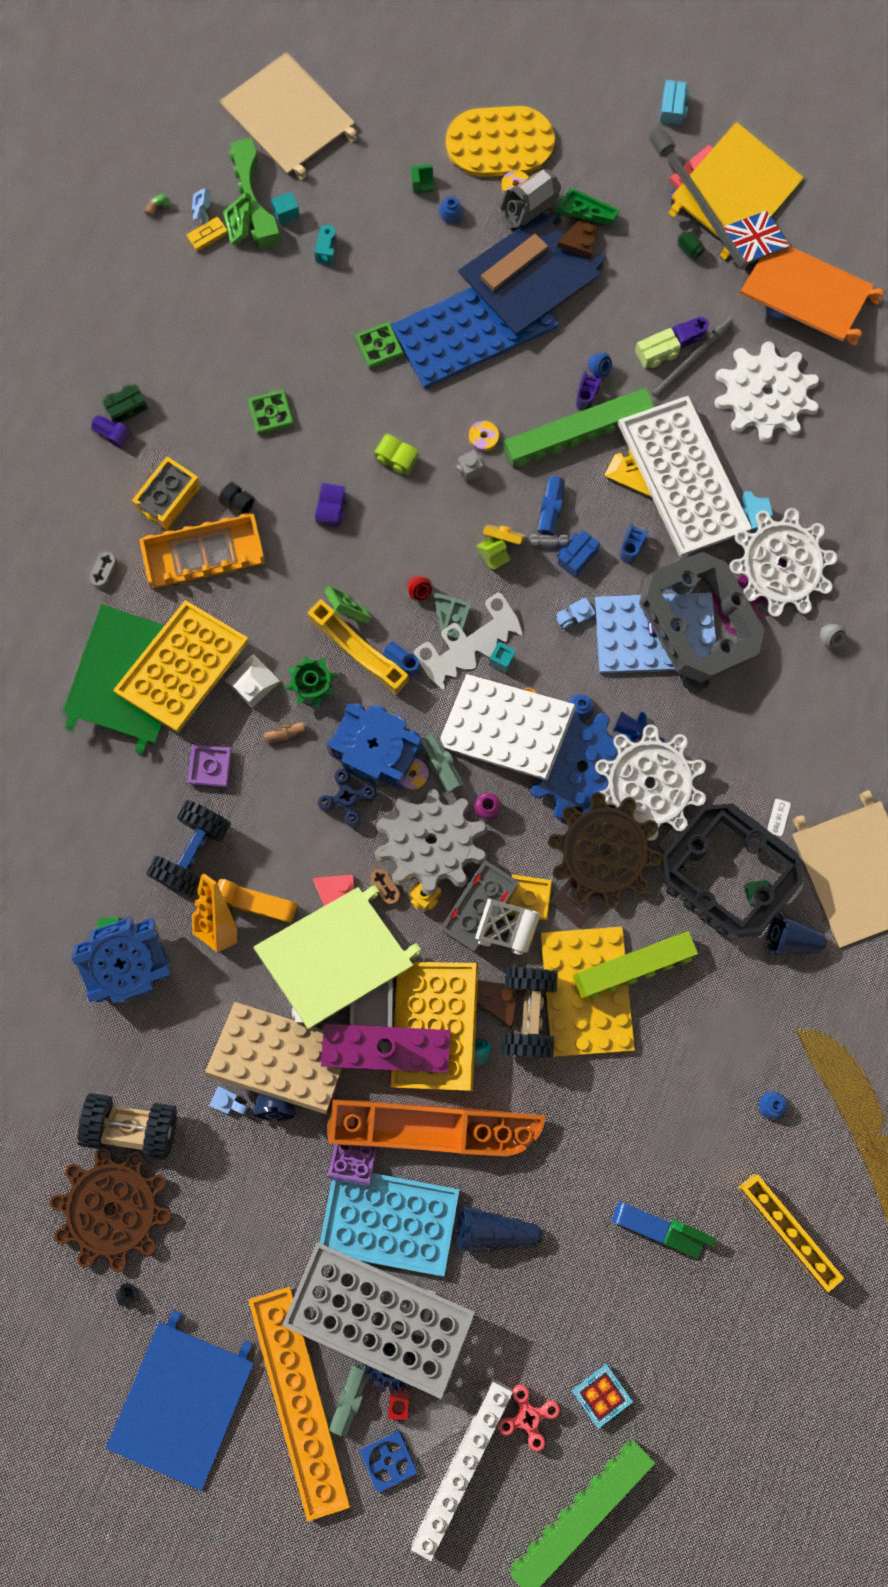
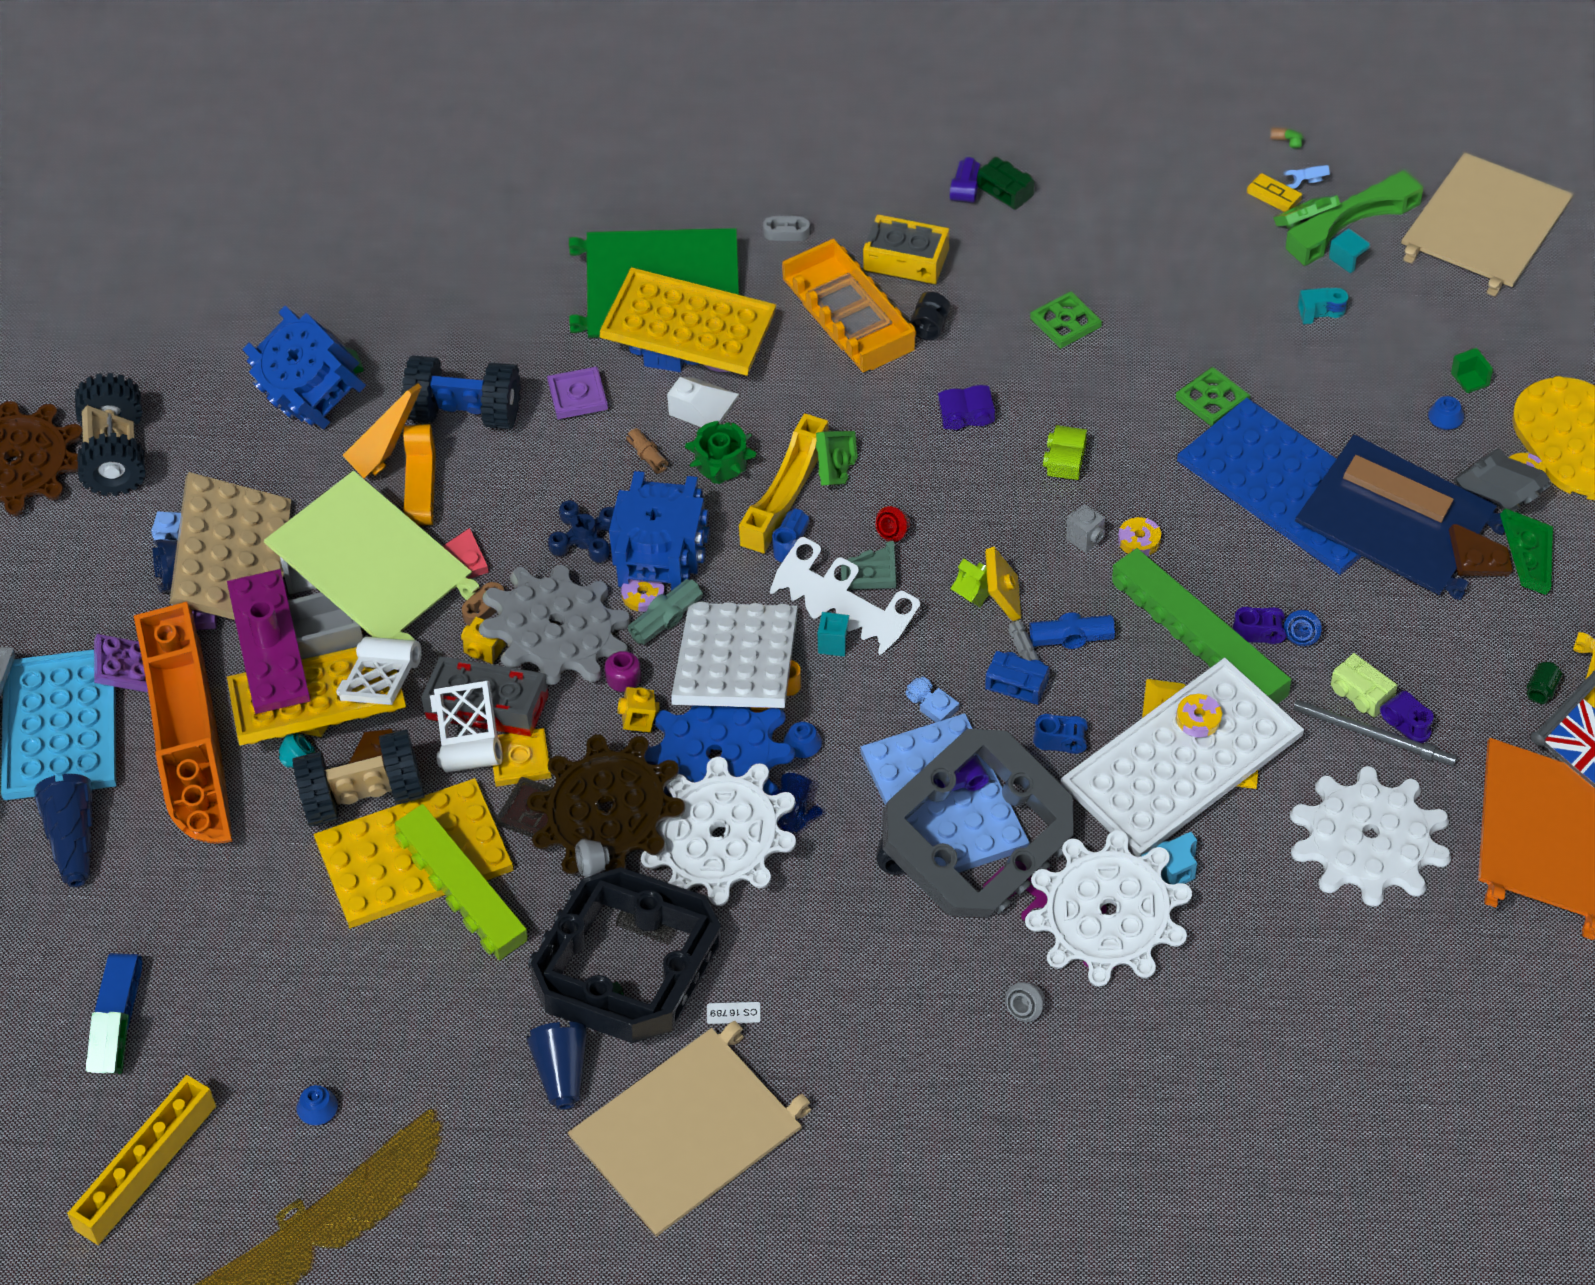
camera: 75 degrees right, 25 degrees down
none -> white piece [336,637,421,705]
none -> light grey cone [575,839,609,877]
none -> yellow brick [617,687,659,732]
none -> yellow piece [1176,694,1222,738]

